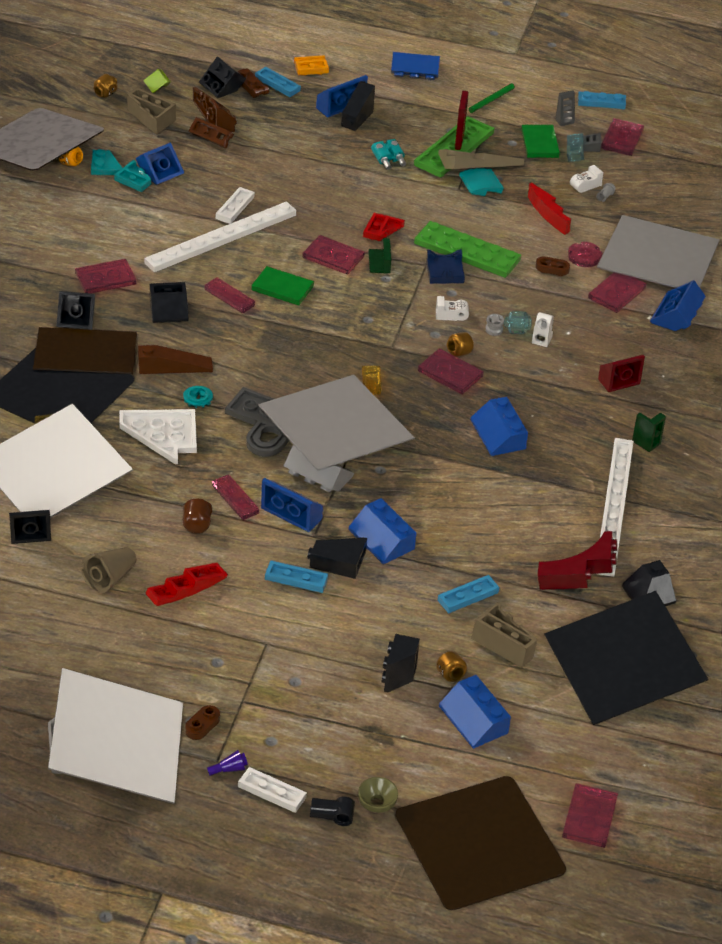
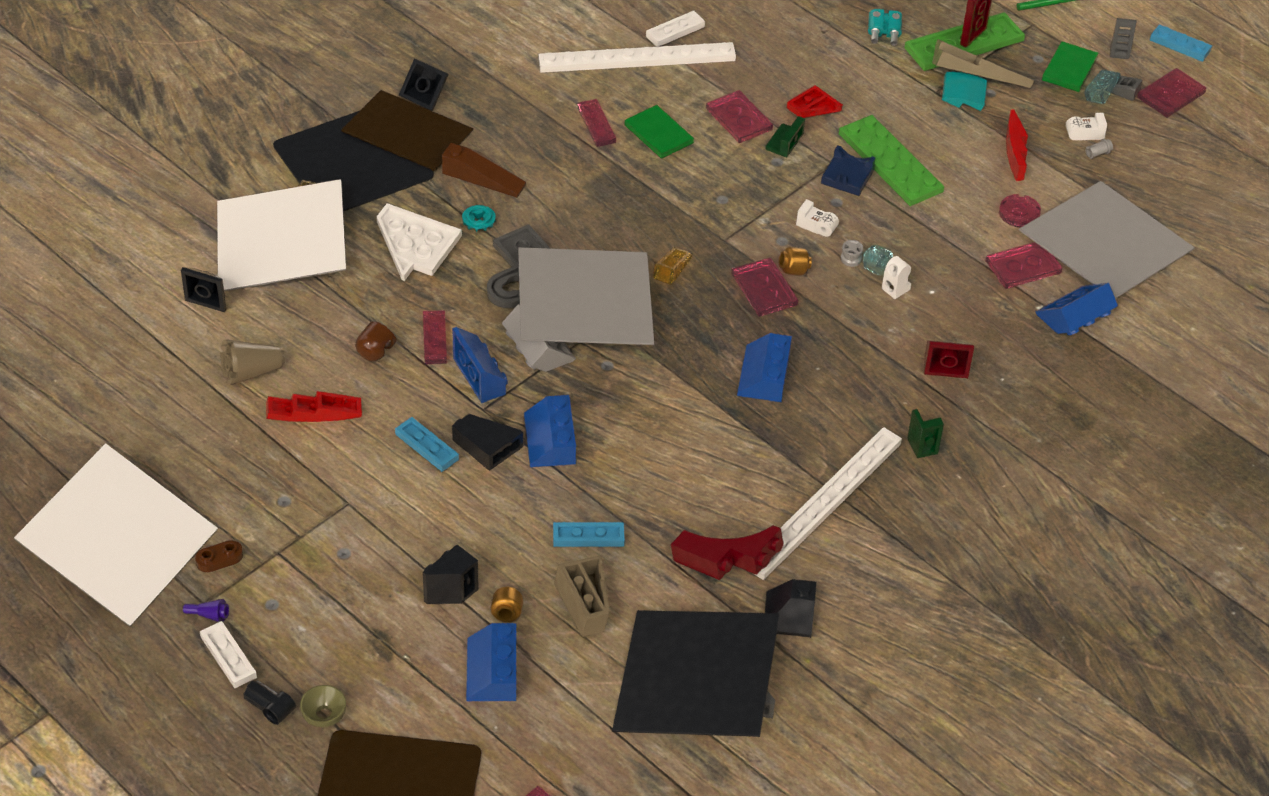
camera: 30 degrees right, 5 degrees up
clear pink tile [75,259,136,293] -> none
black slope [149,282,189,323] -> none
reddish brown plate [535,256,570,276] -> none

